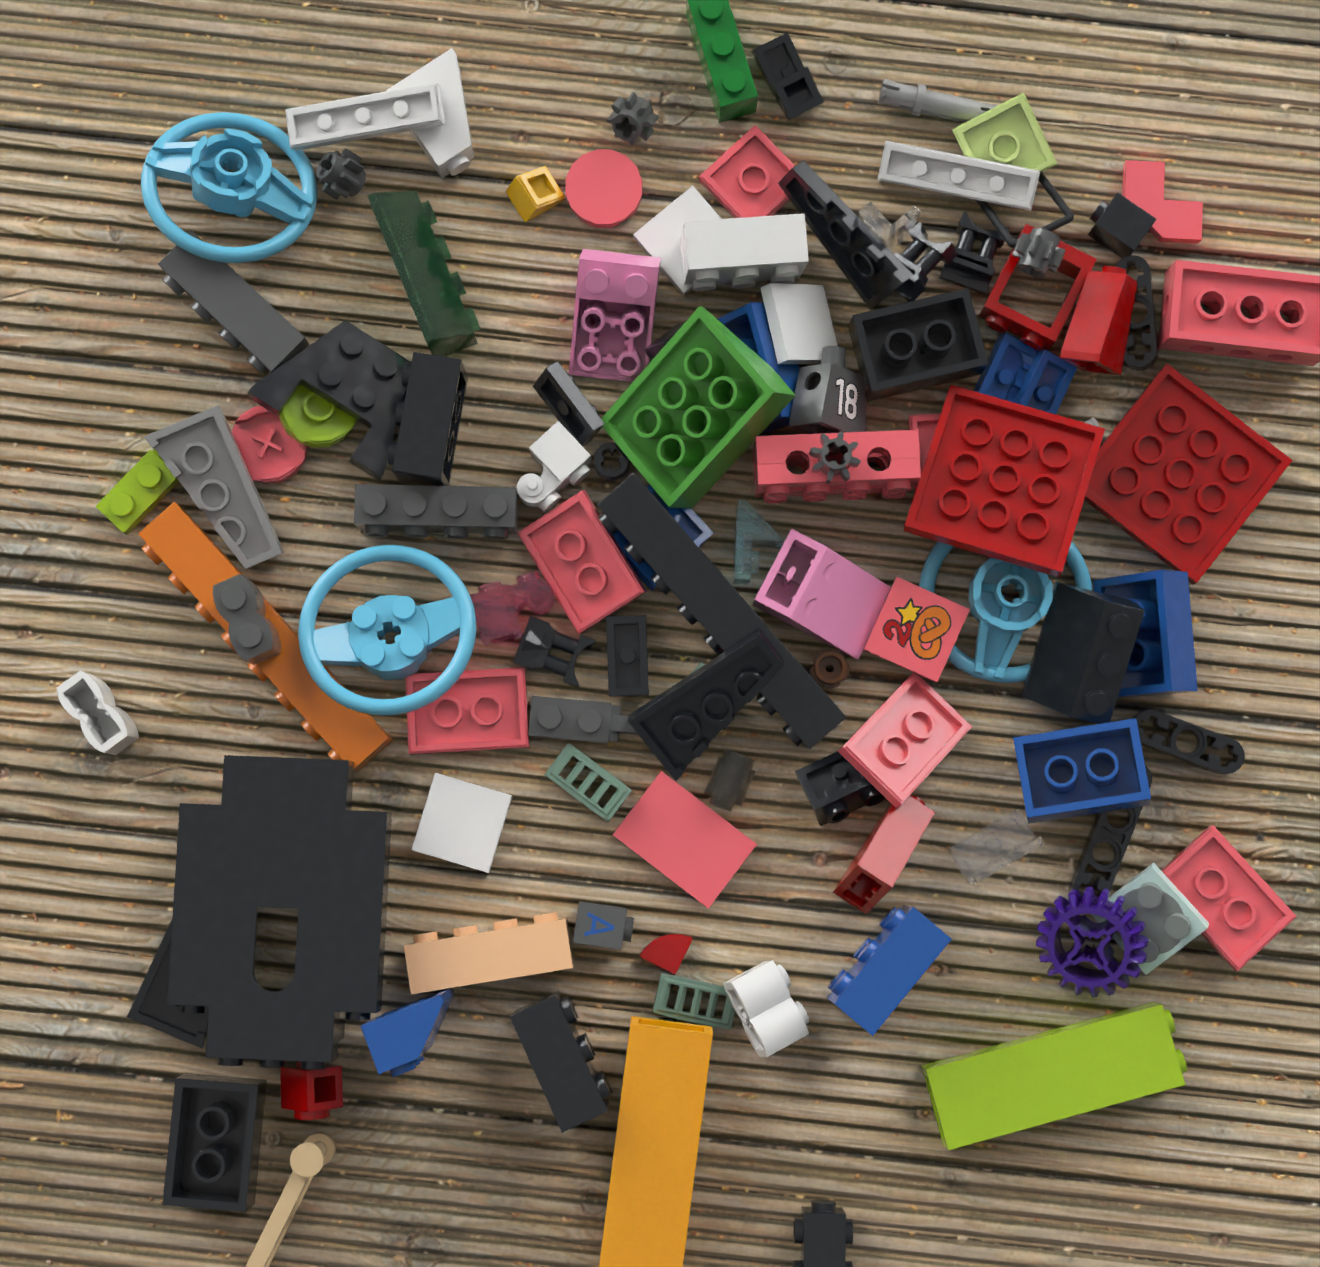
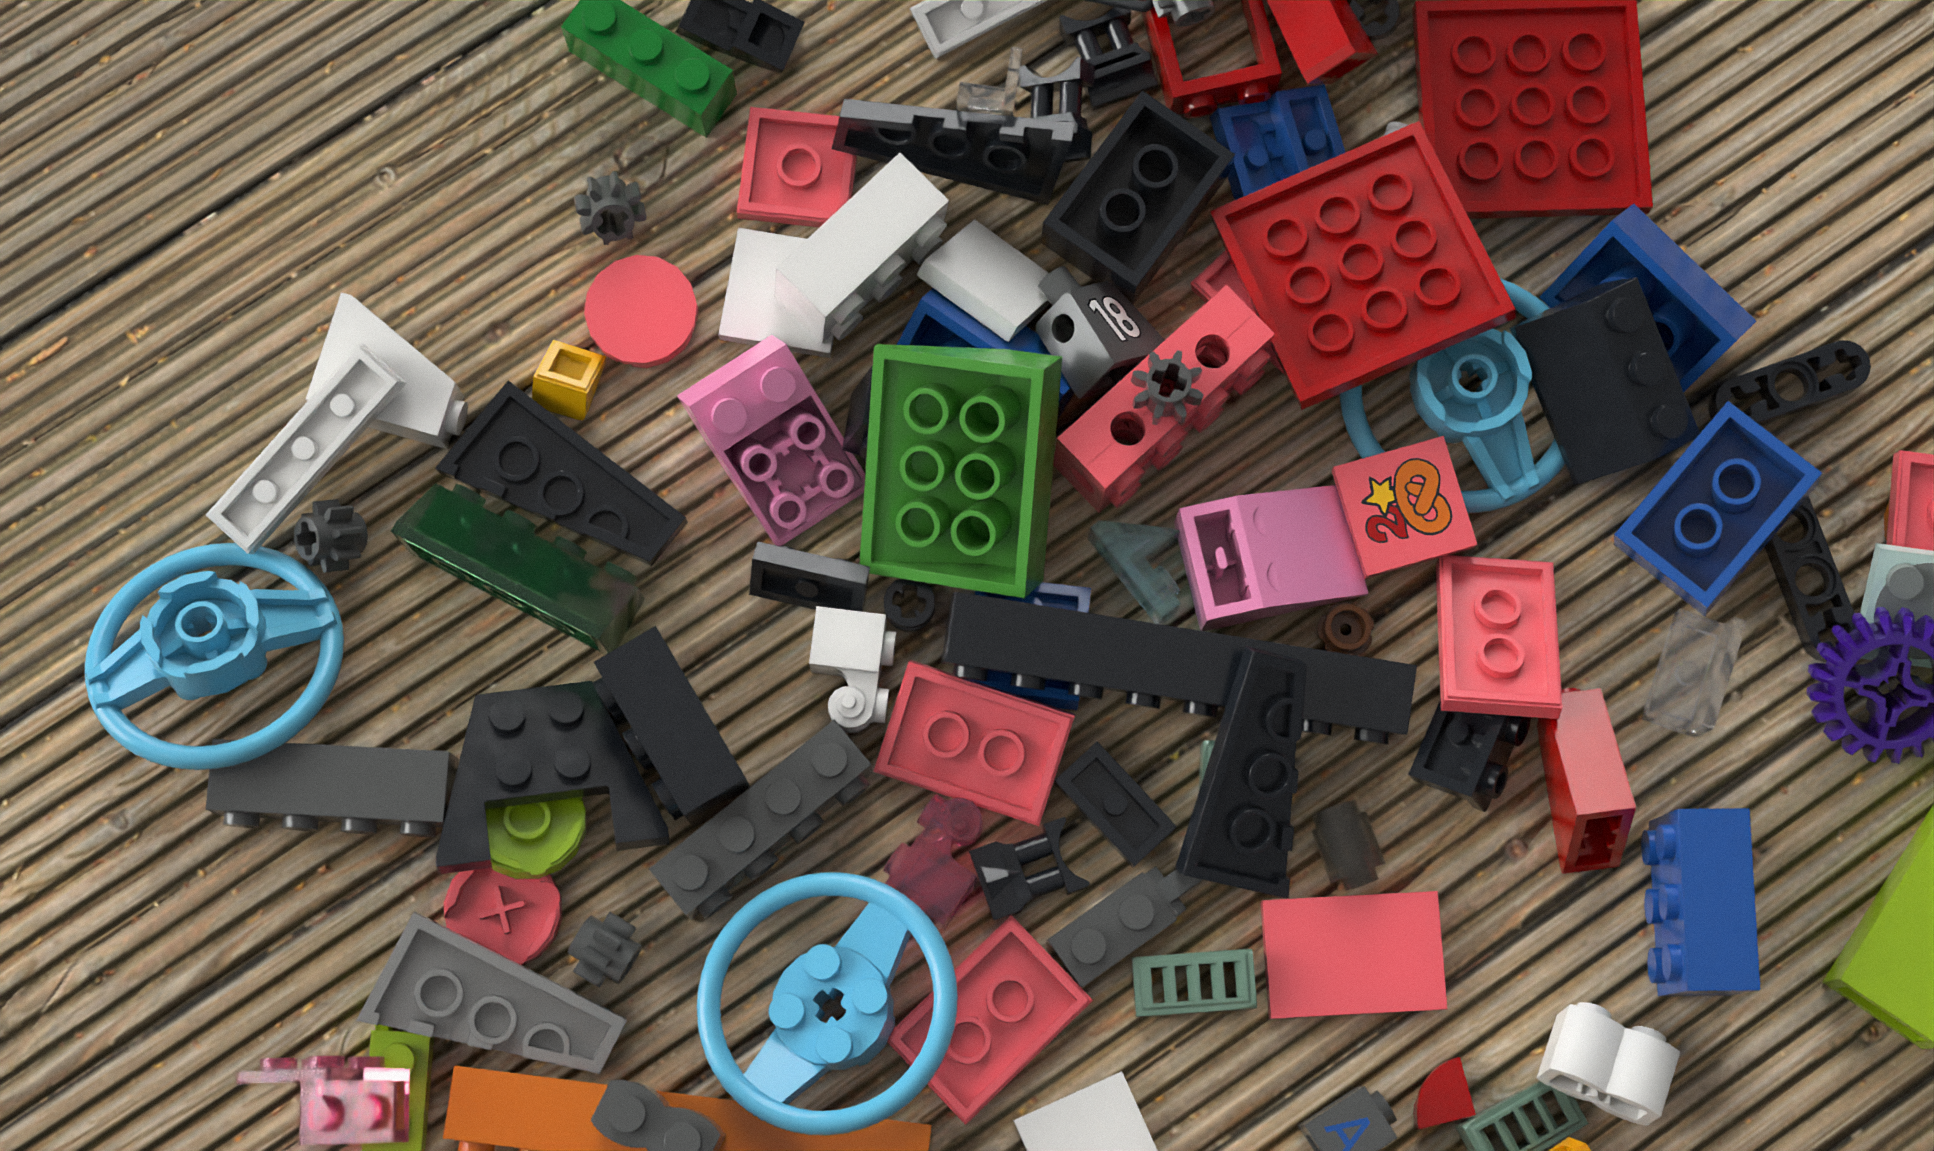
camera: 40 degrees left, 5 degrees down
none -> clear pink bracket [236,1056,410,1145]
none -> black wing [435,381,688,566]
none -> dark grey gear [568,912,642,987]

